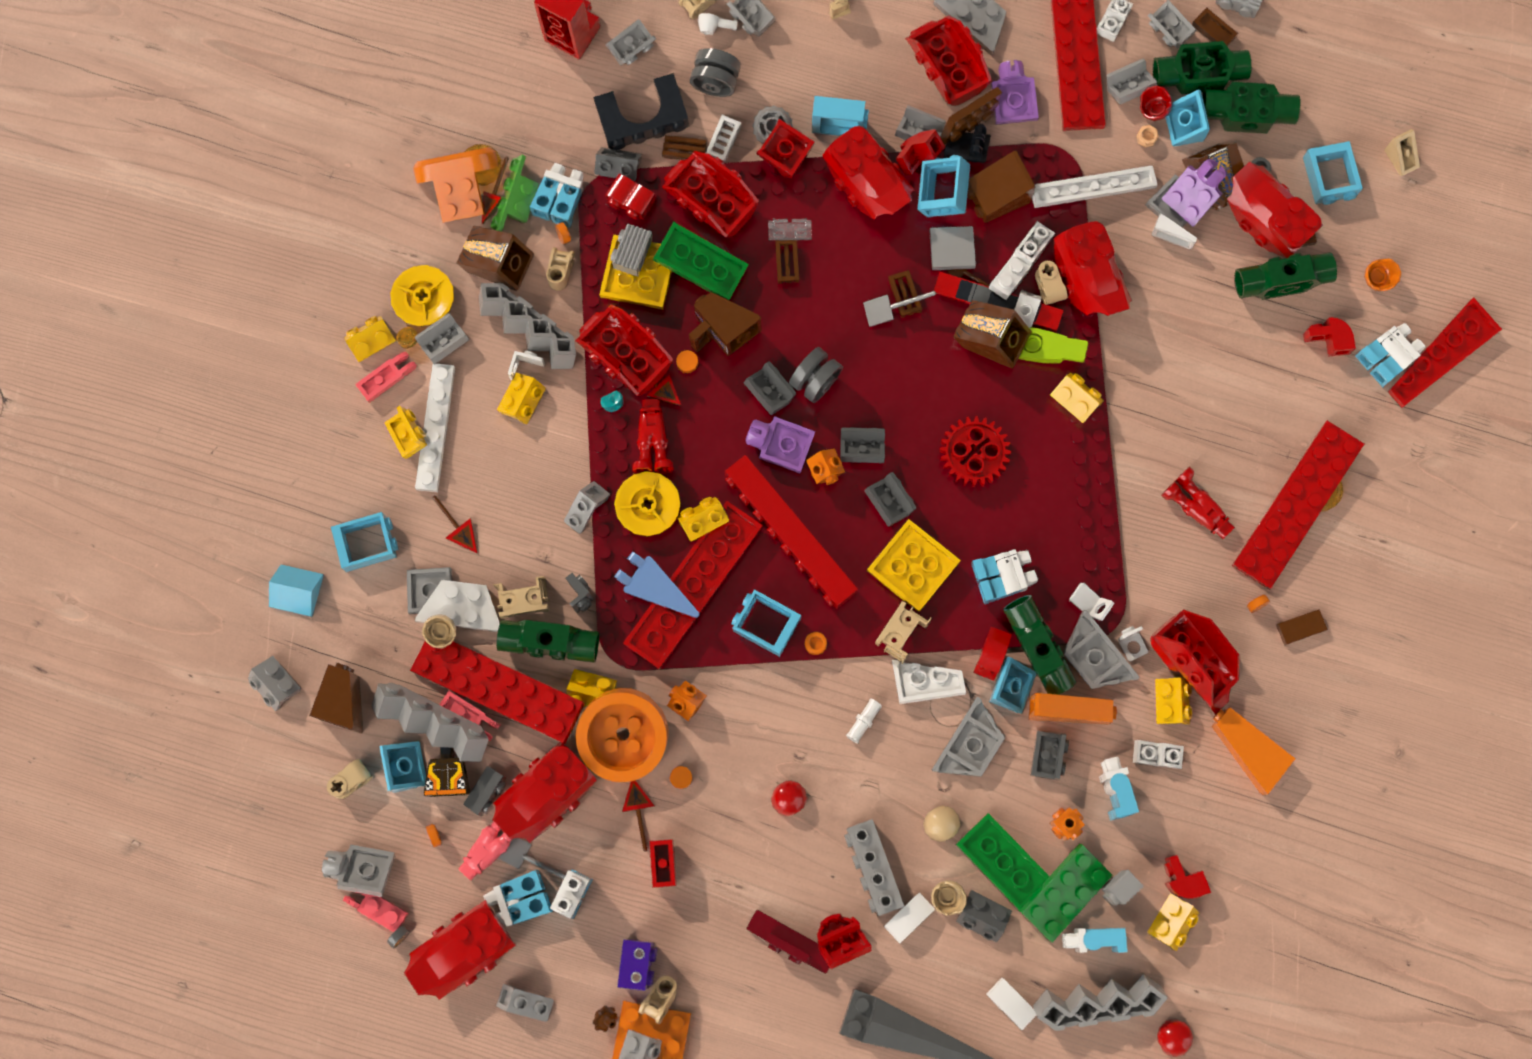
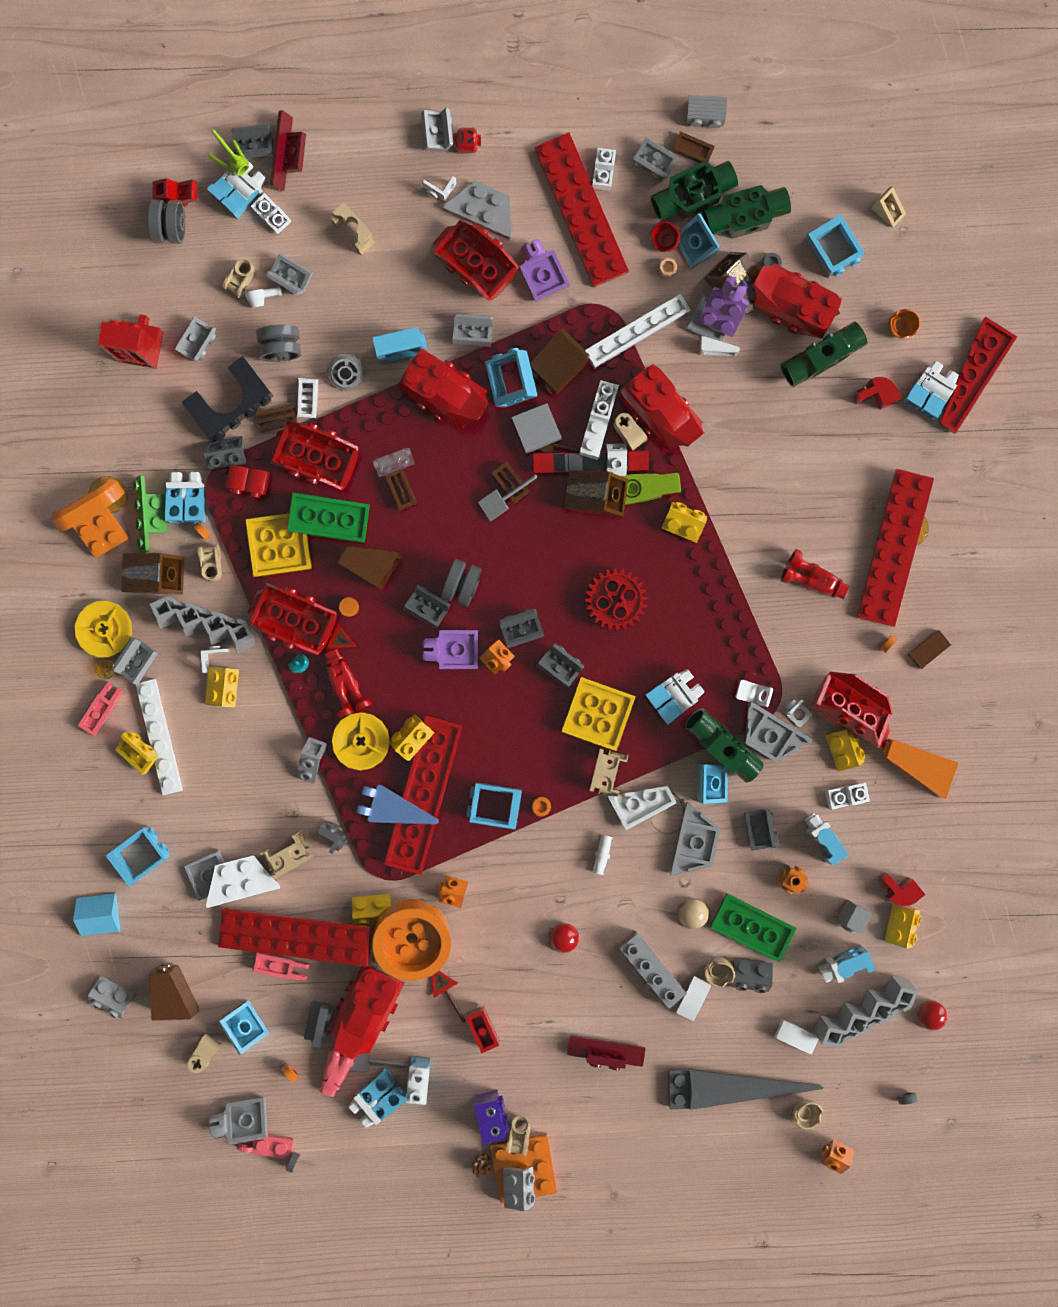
camera: 25 degrees left, 10 degrees up
yellow bracket [344,316,396,362] -> none
light grey brick [371,683,489,762] -> none
red slope [404,900,516,1000] -> none
tan hair [422,614,456,648] -> none
torso [424,747,470,797] -> none
piece [432,495,478,554] -> none
reddish brown piece [482,156,509,224] -> none
dark green brick [496,620,599,663] -> none
light grey bracket [496,983,554,1022] -> none
light grey brick [610,224,653,276] -> none
orange tile [670,766,693,789] -> none
reddish brown tile [689,320,712,353] -> none
red brick [724,455,858,609] -> none
red slope [756,119,815,178] -> none
red slope [817,914,872,969] -> none
red brick [896,129,945,175] -> none
reddish brown plate [940,87,1002,145] -> none
black hinge [943,123,991,163] -> none
red brick [973,627,1012,681] -> none
green plate [1019,843,1112,943] -> none
orange slope [1029,693,1117,725] -> none
light grey bracket [1107,59,1157,105] -> none

